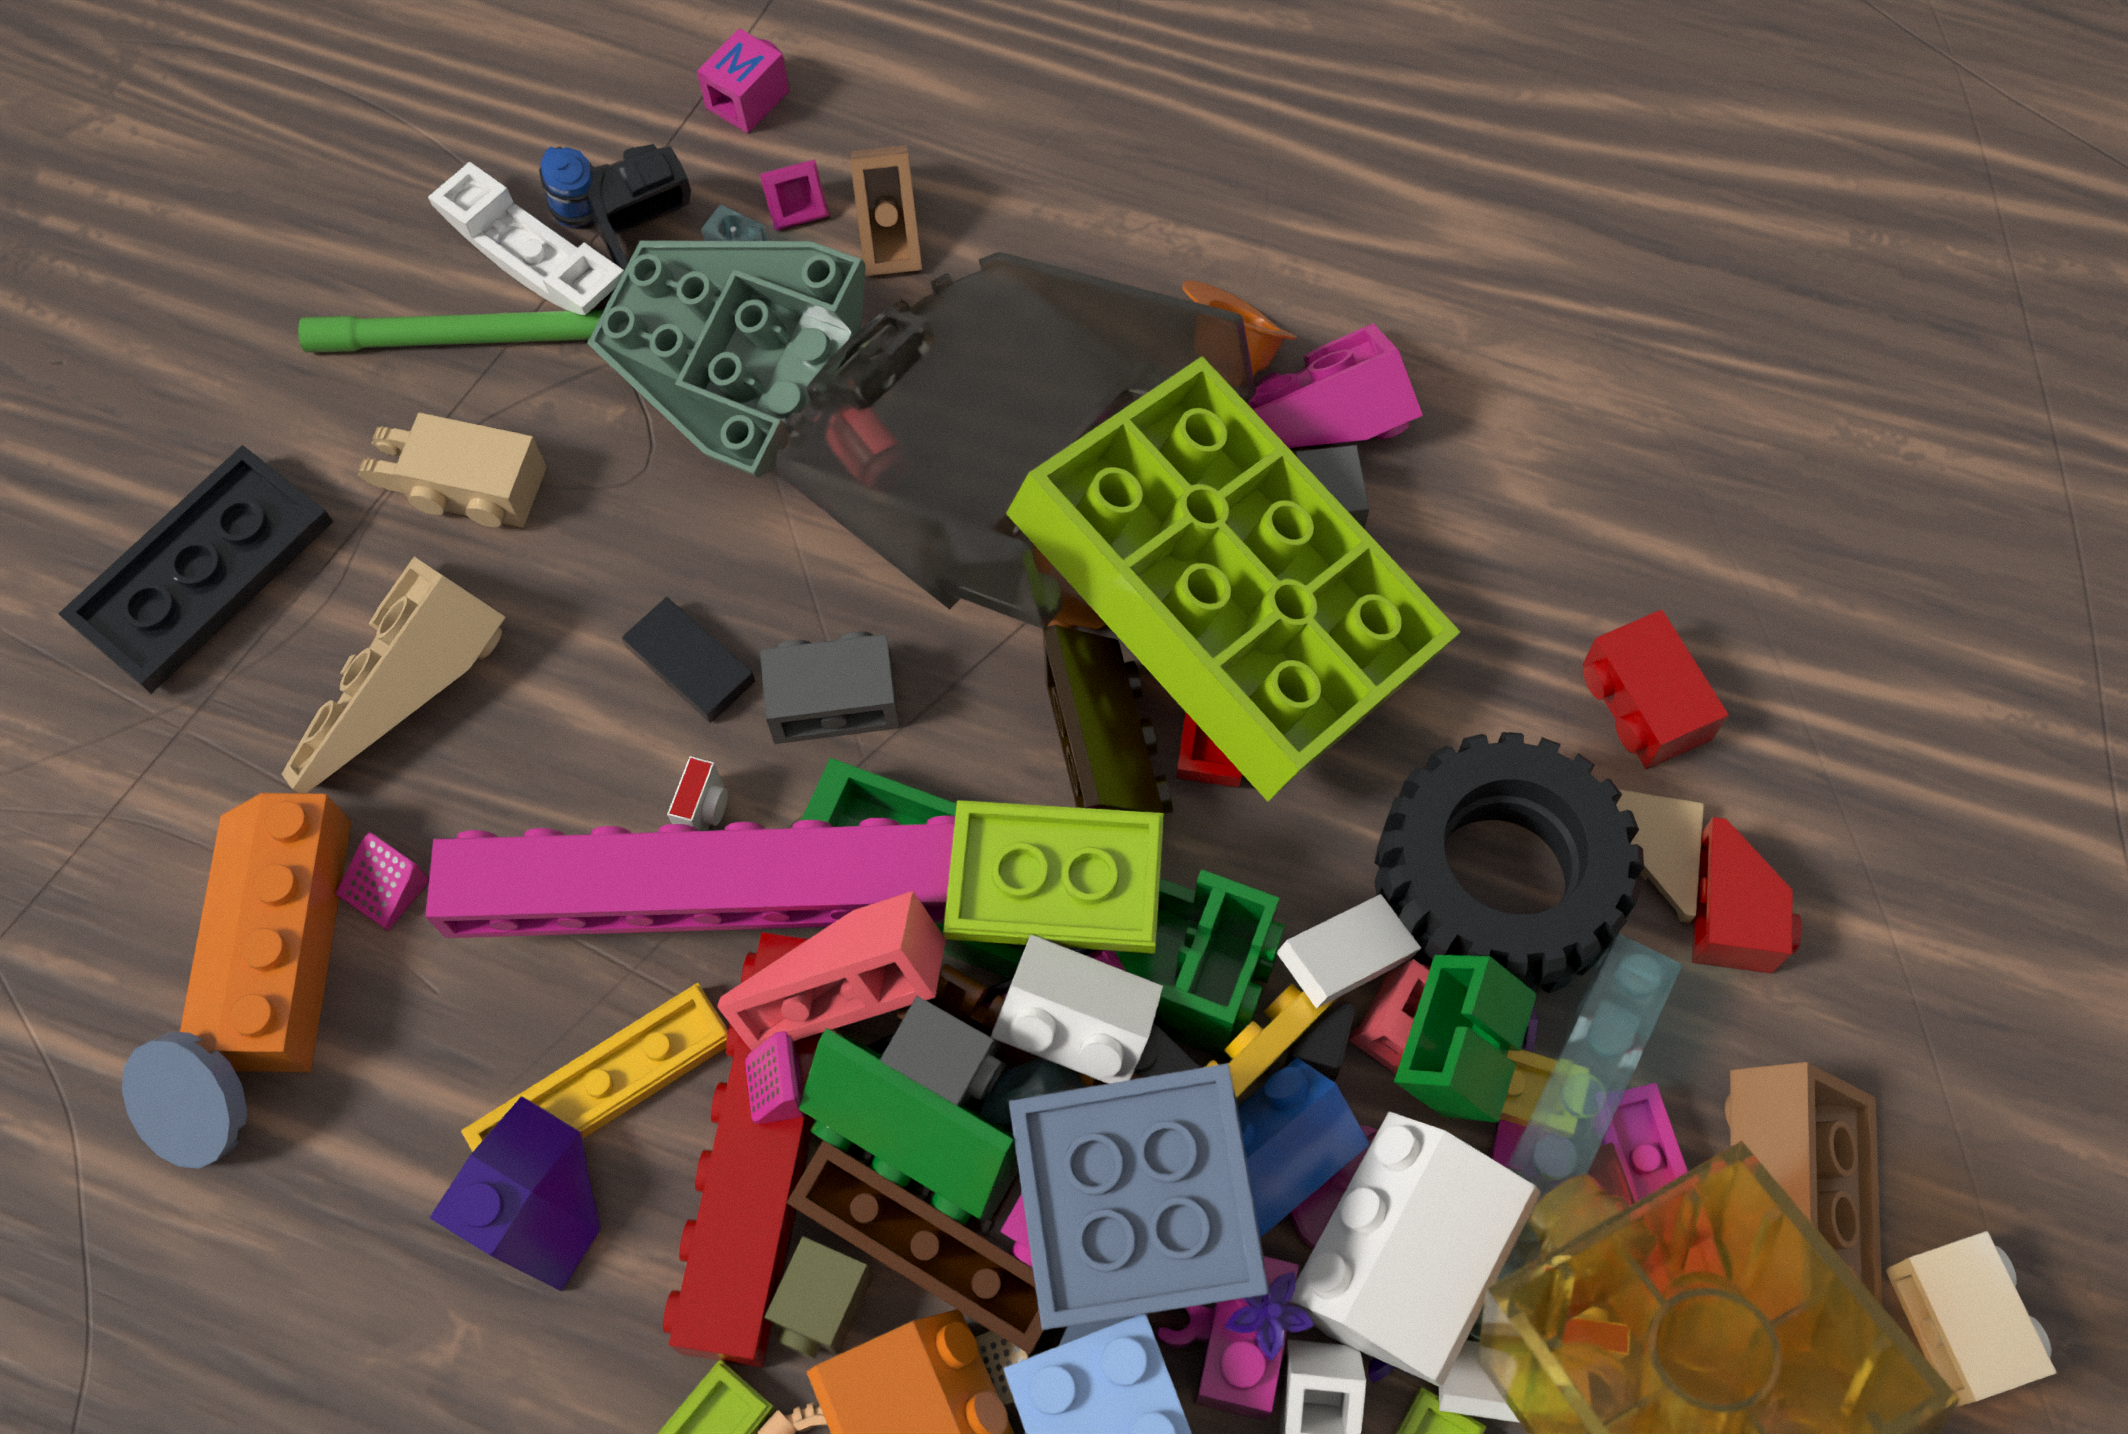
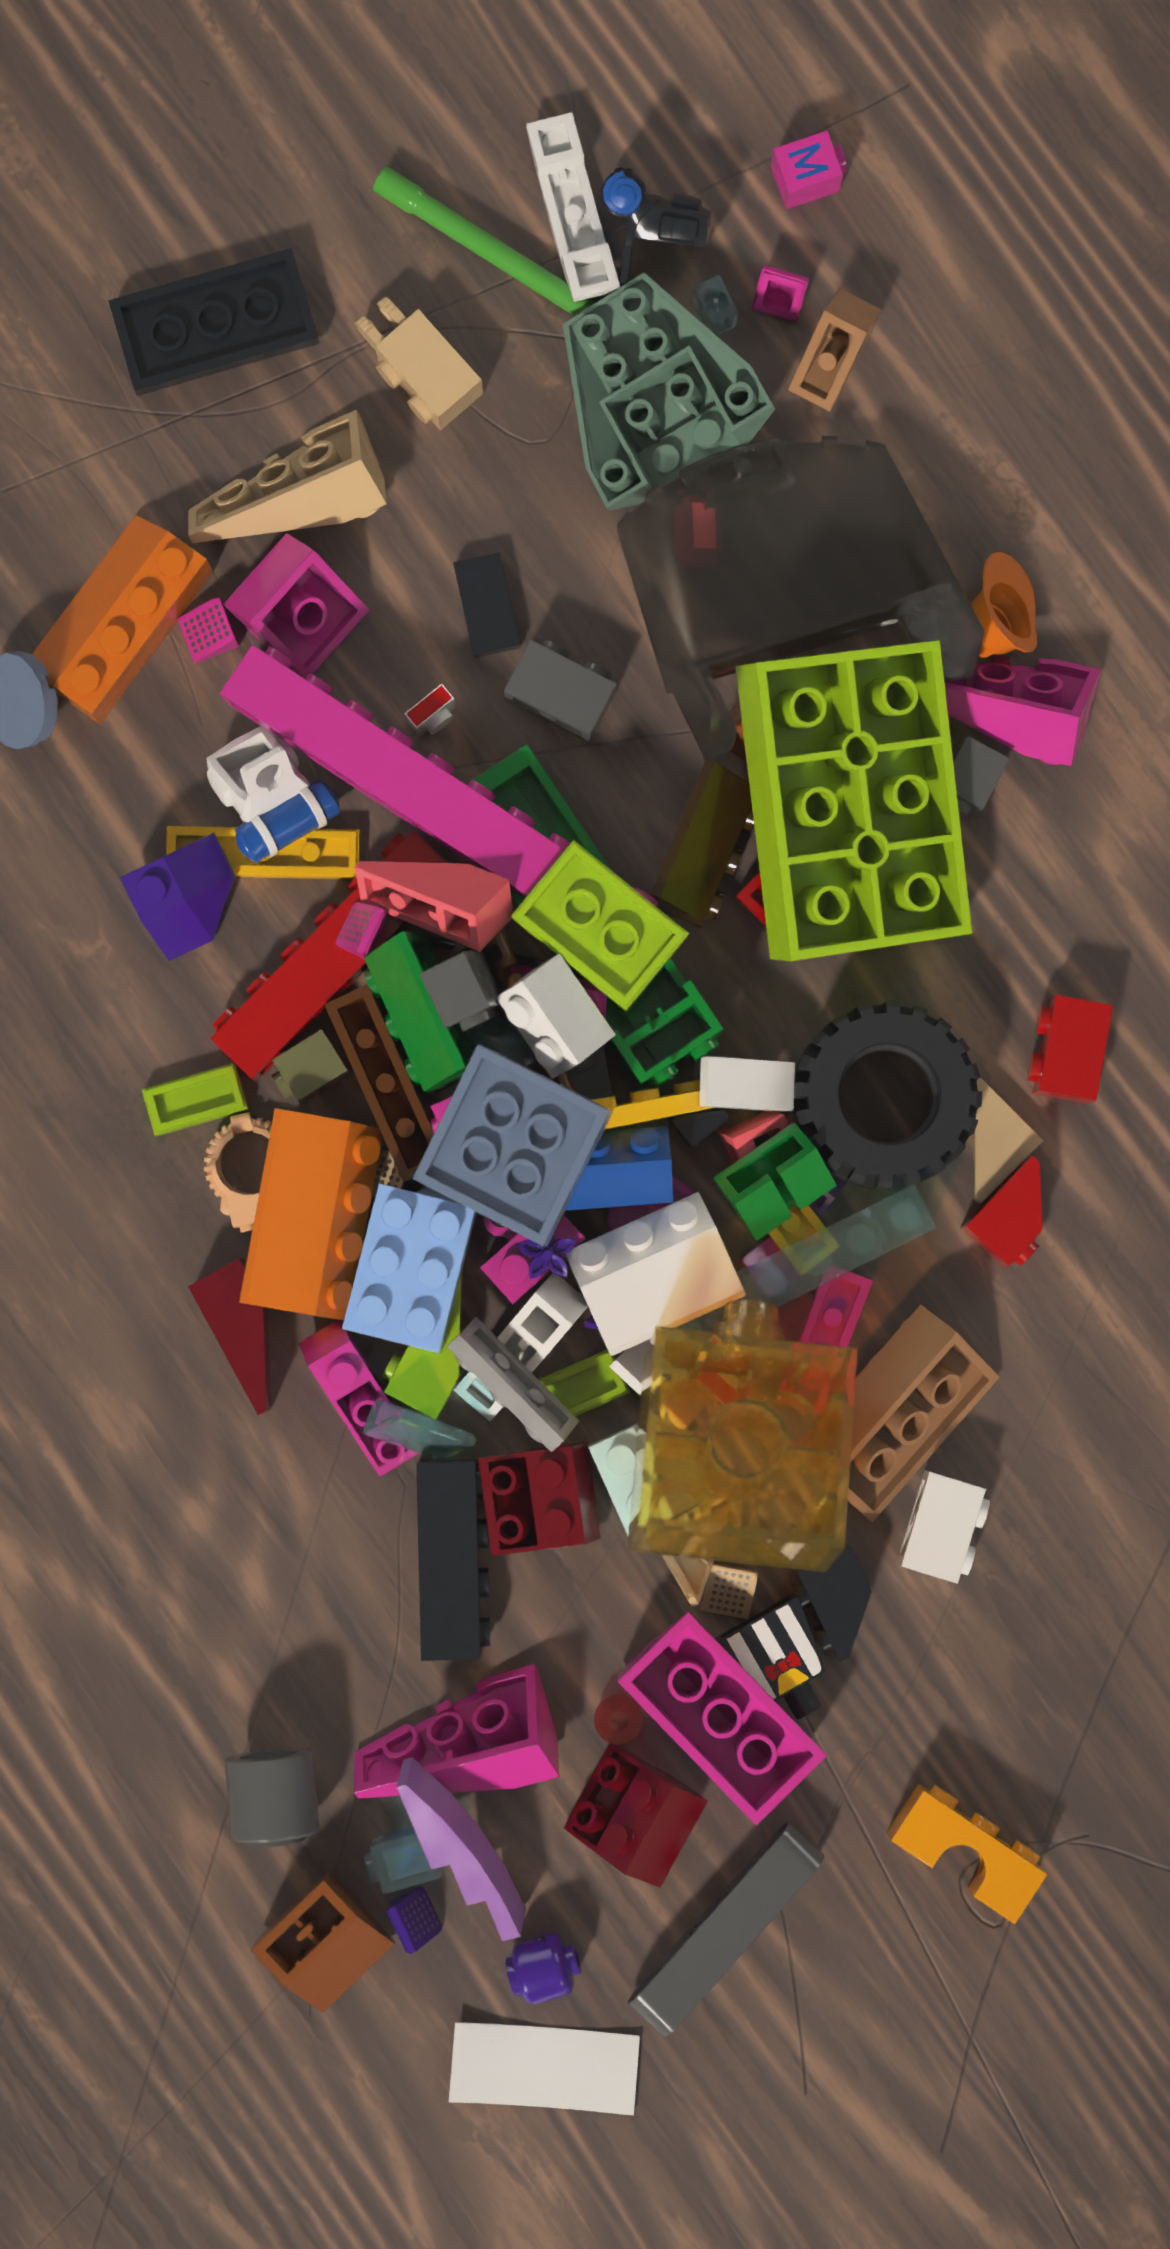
camera: 30 degrees right, 20 degrees up
none -> white piece [207,726,340,864]
none -> dark pink slope [223,533,369,679]

